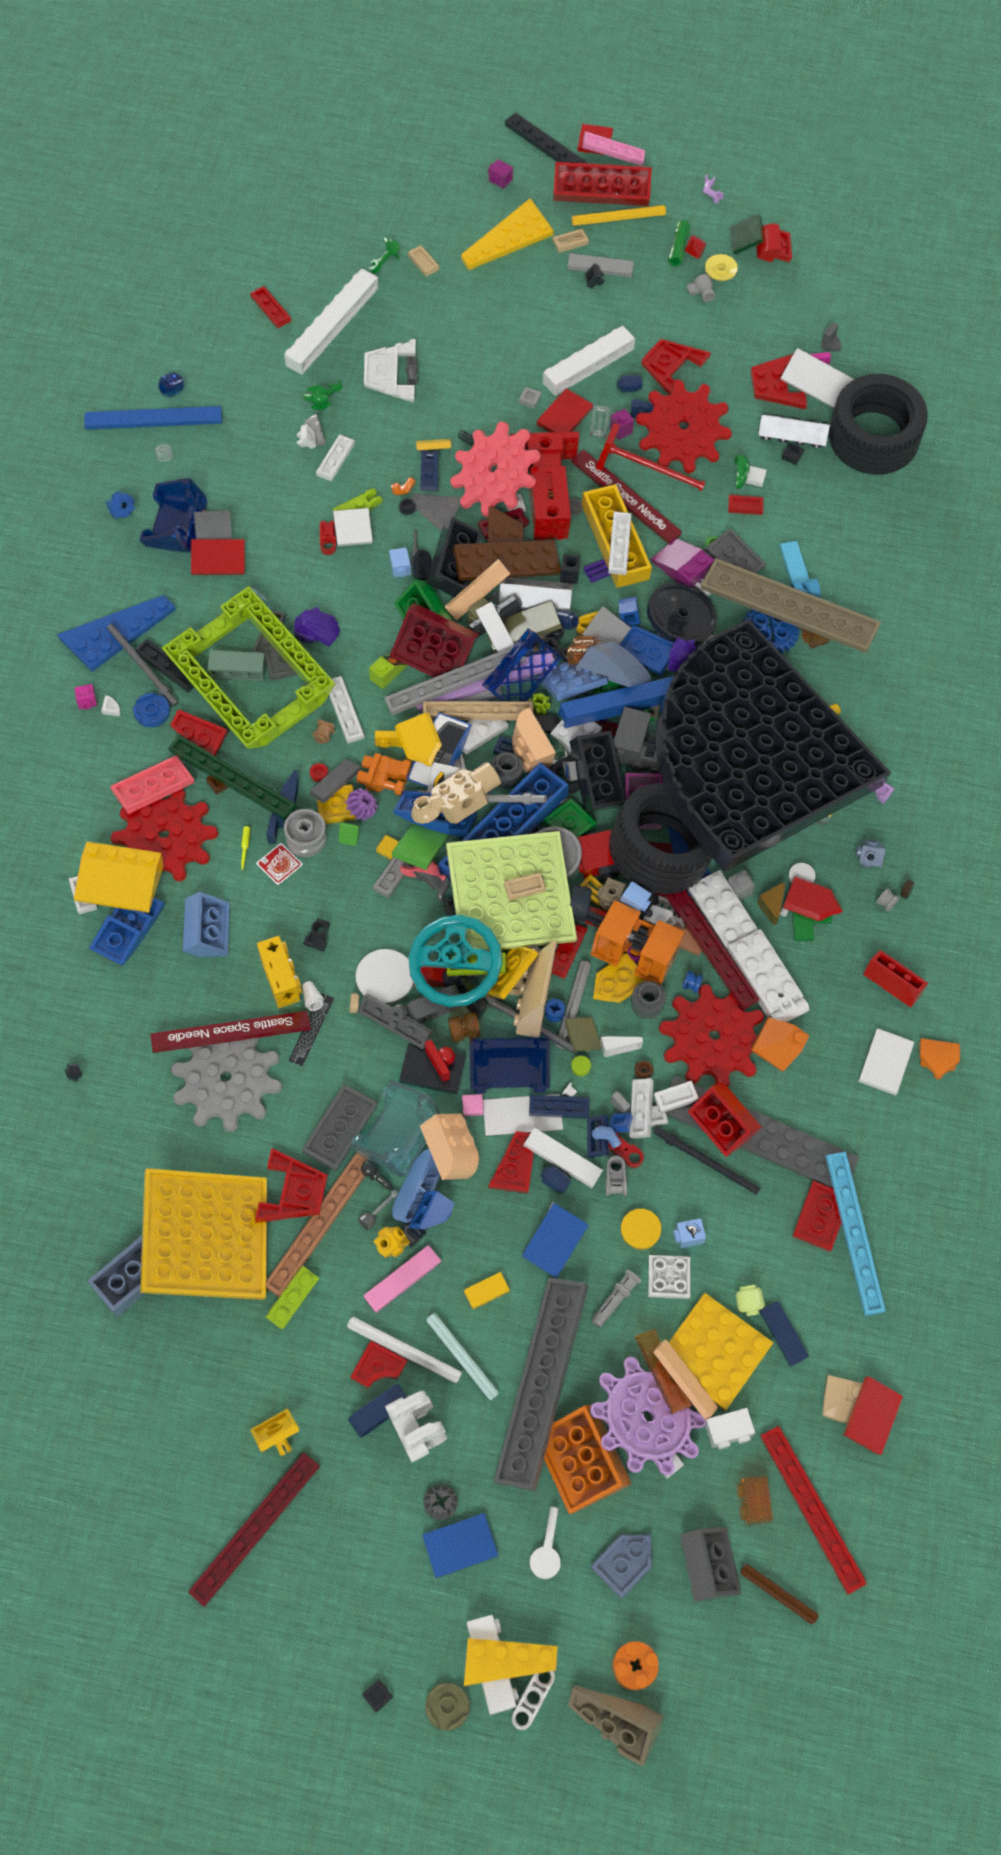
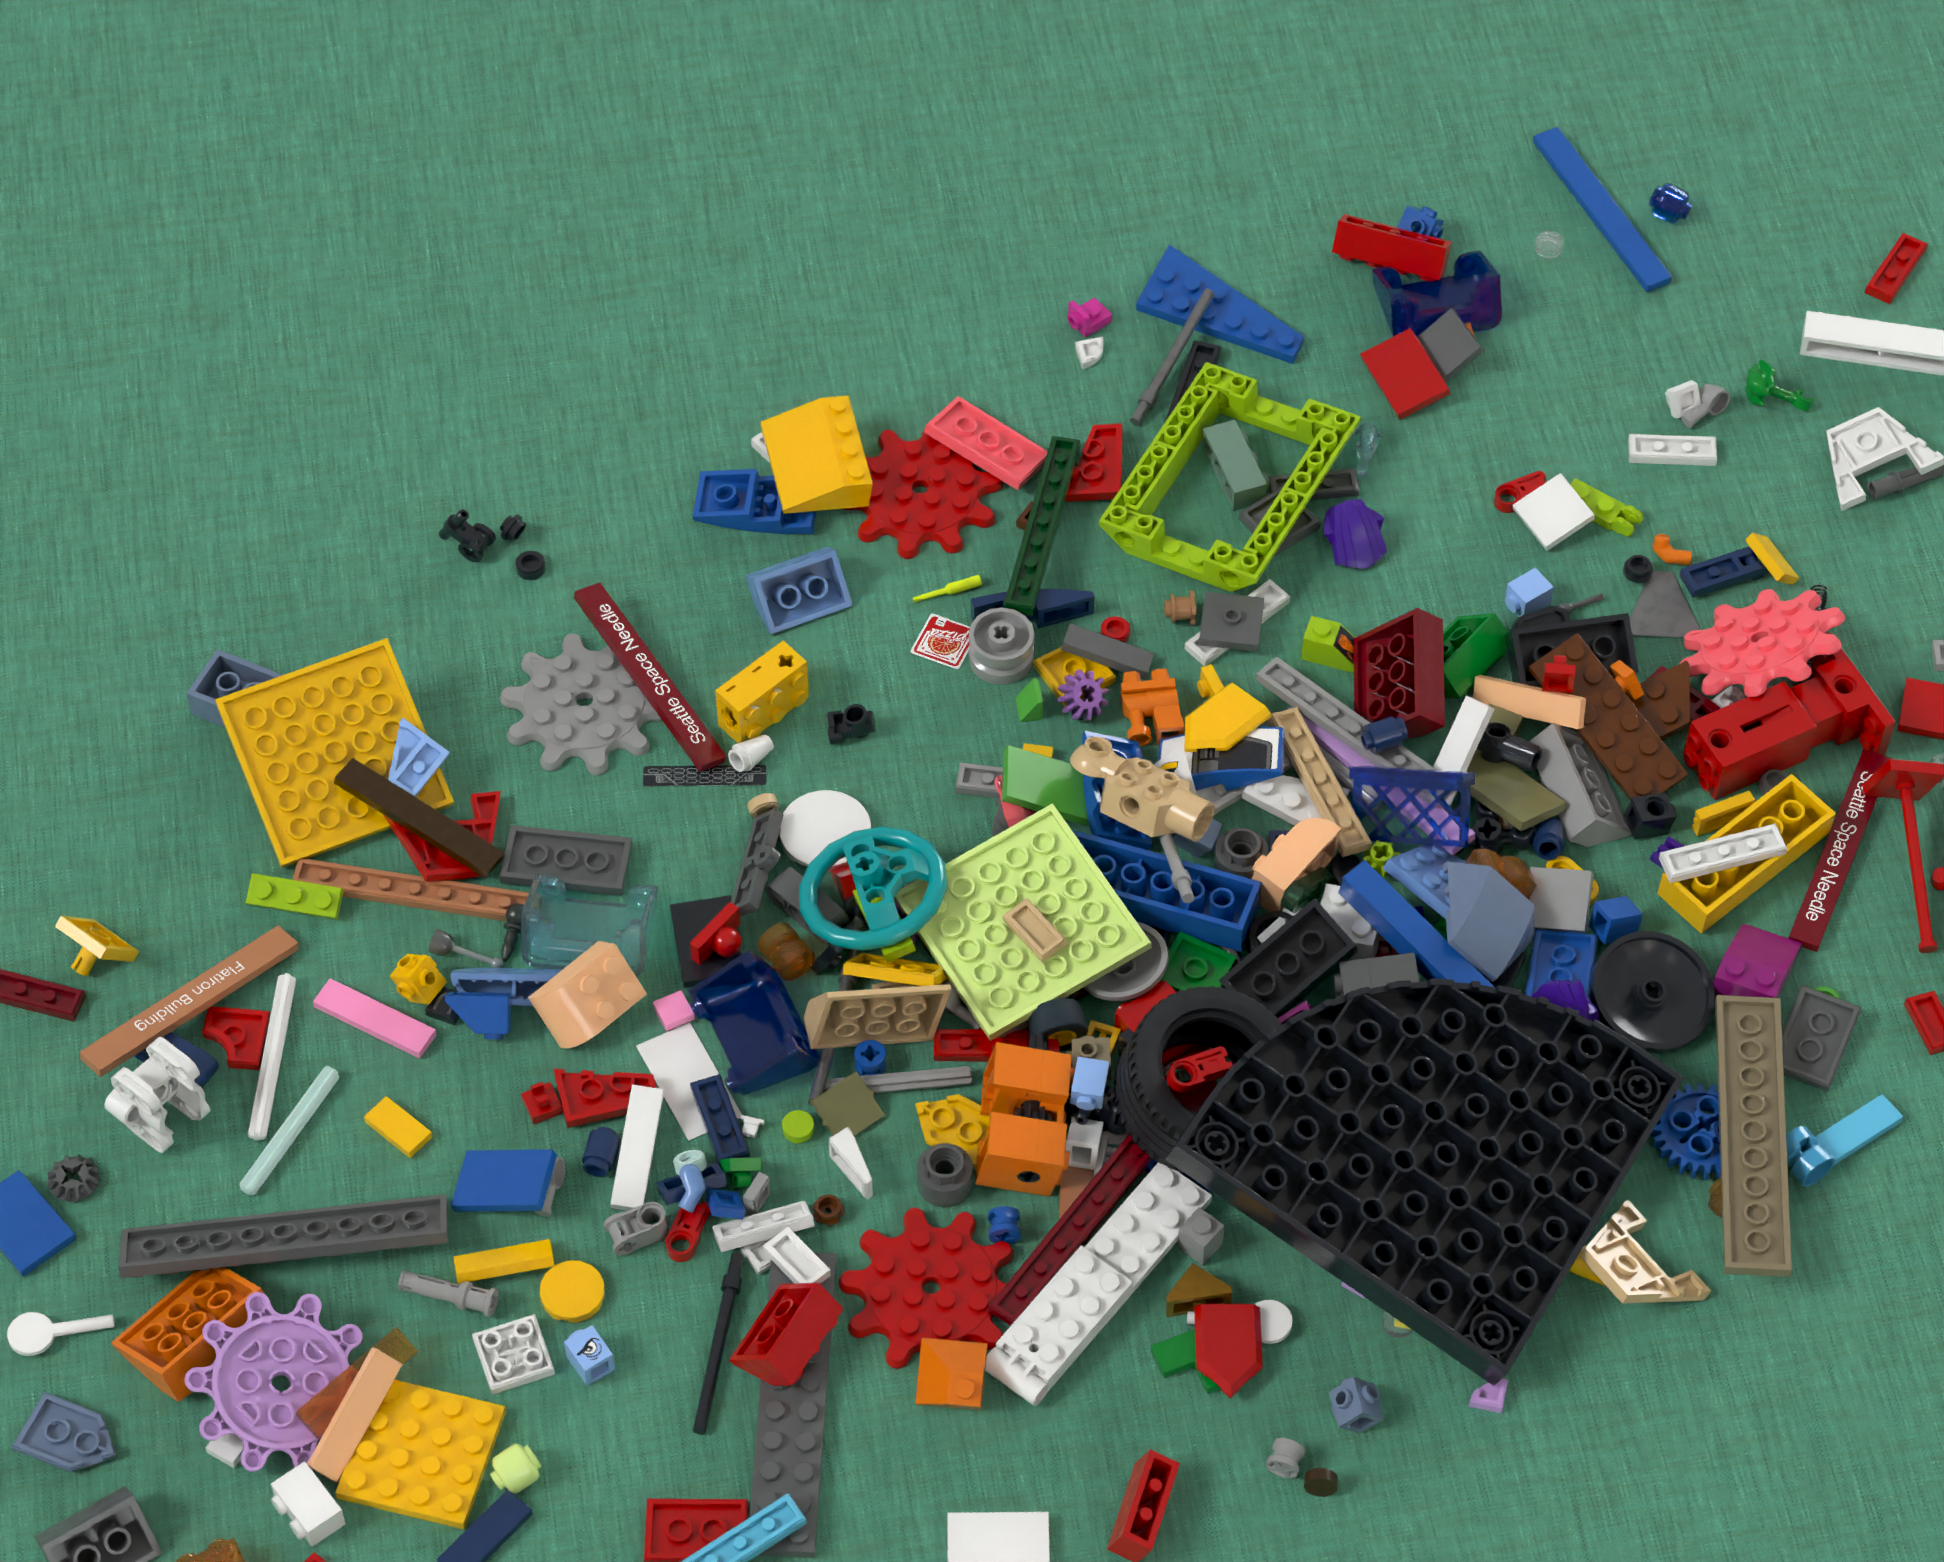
camera: 70 degrees right, 10 degrees down
blue tile [133,693,170,727] -> none
none -> nougat tile [79,925,299,1077]
none -> dark brown tile [334,758,504,879]
none -> light blue wing [388,718,450,797]
none -> black piece [439,509,496,562]
none -> yellow tile [453,1239,555,1284]
none -> black tile [515,551,546,580]
none -> red tile [521,1082,563,1125]
none -> light aqua tile [673,1150,707,1175]
none -> green tile [720,1157,761,1188]
none -> red piece [1167,1046,1233,1093]
none -> dark grey plate [1199,592,1264,651]
none -> red brick [1332,214,1452,282]
none -> dark blue brick [1360,716,1408,754]
none -> red tile [1542,655,1576,693]
none -> tan wing [1580,1200,1711,1304]
none -> orange plate [1610,660,1644,701]
none -> yellow tile [1691,791,1755,837]

